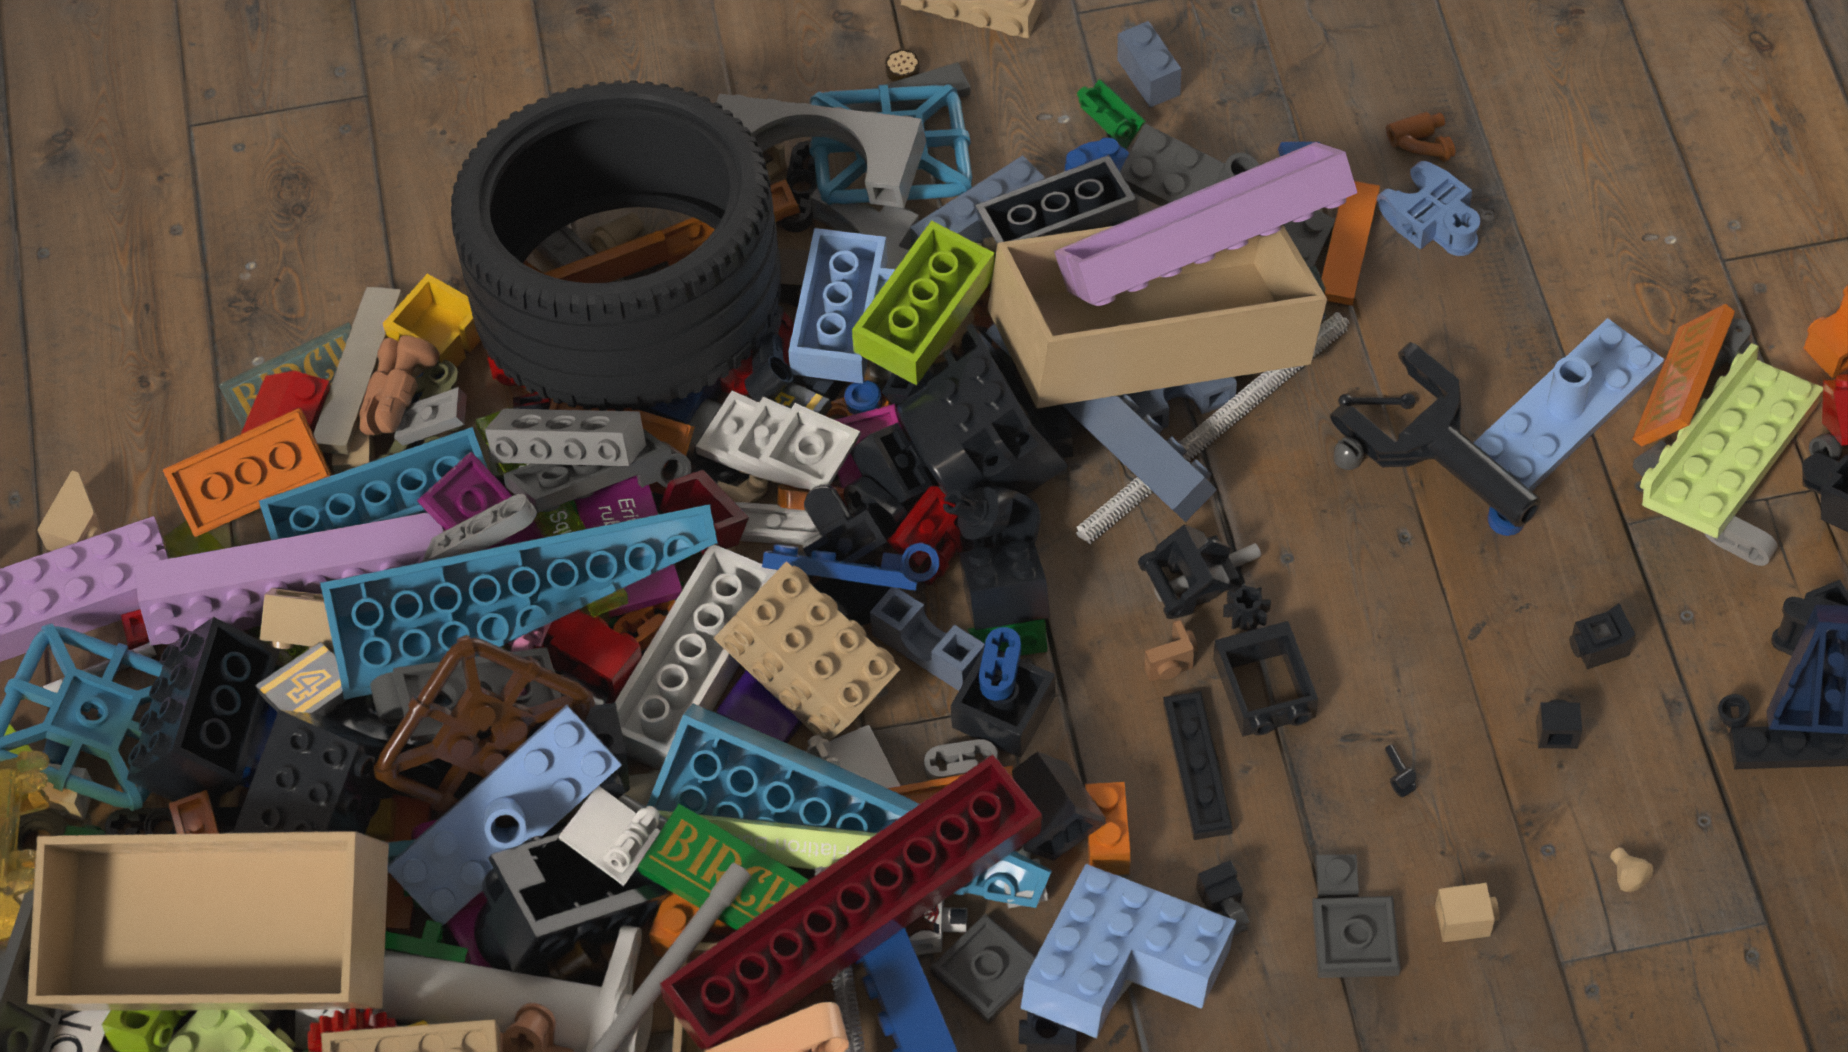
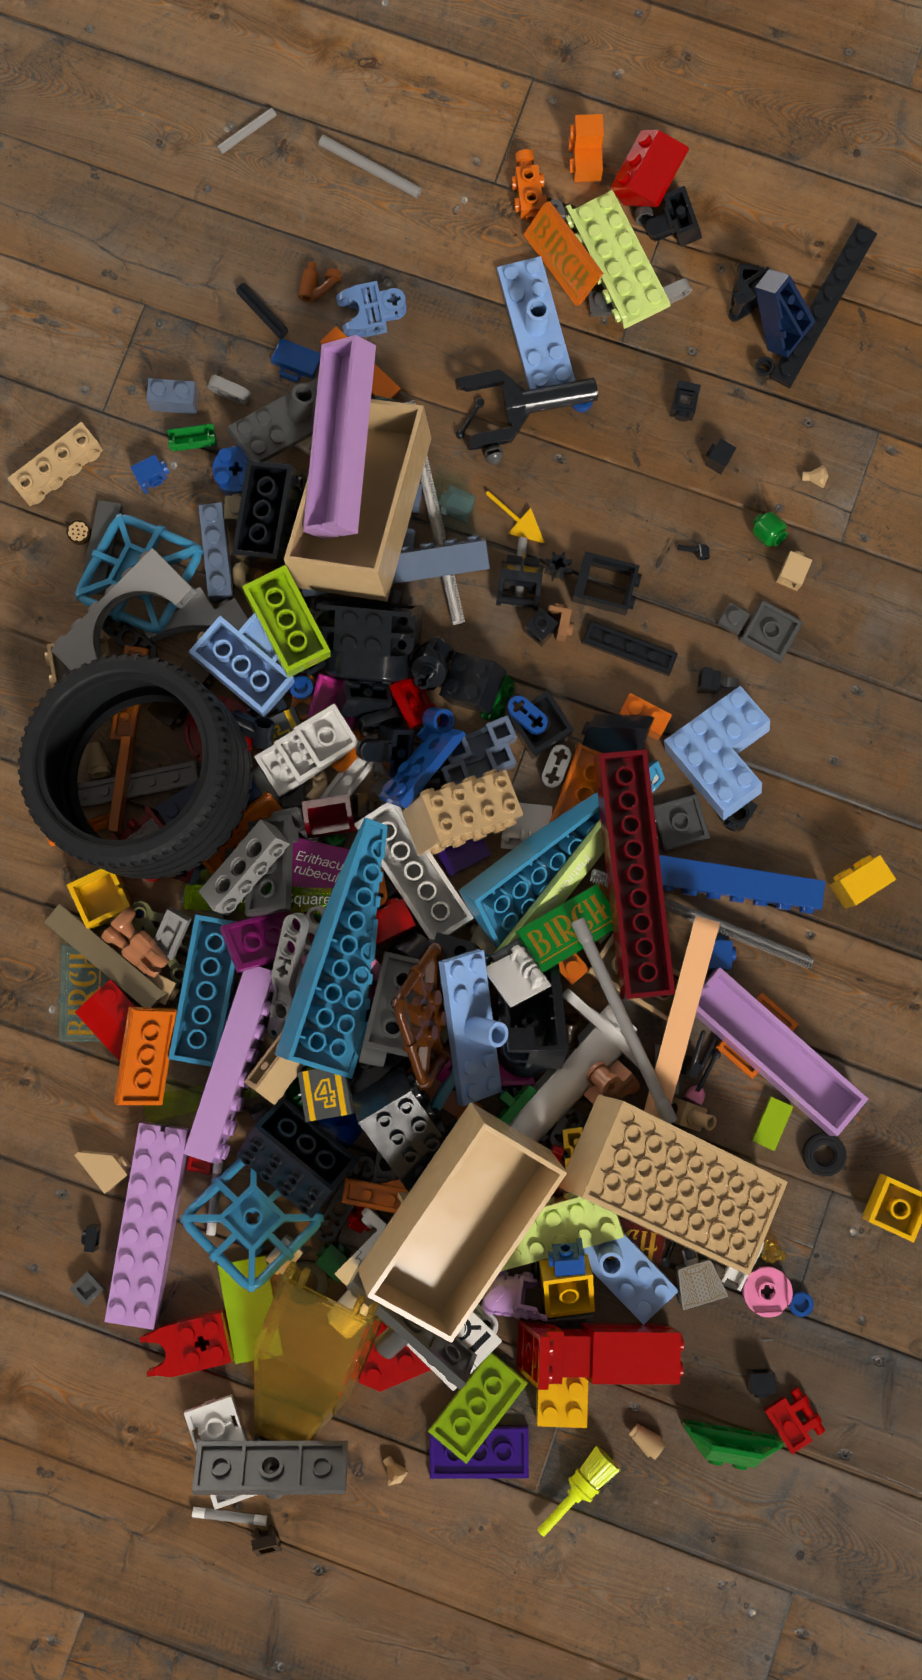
camera: 65 degrees left, 25 degrees up
none -> blue brick [130,455,170,494]
none -> light grey beam [207,375,251,405]
none -> black axle [236,283,288,339]
none -> light grey piece [319,134,422,198]
none -> dark brown tile [352,793,378,820]
none -> clear light blue brick [439,485,476,524]
none -> sand blue arch [441,741,516,785]
none -> yellow piece [486,491,545,544]
none -> orange brick [511,149,547,222]
none -> black brick [524,608,558,647]
none -> green head [752,512,788,547]

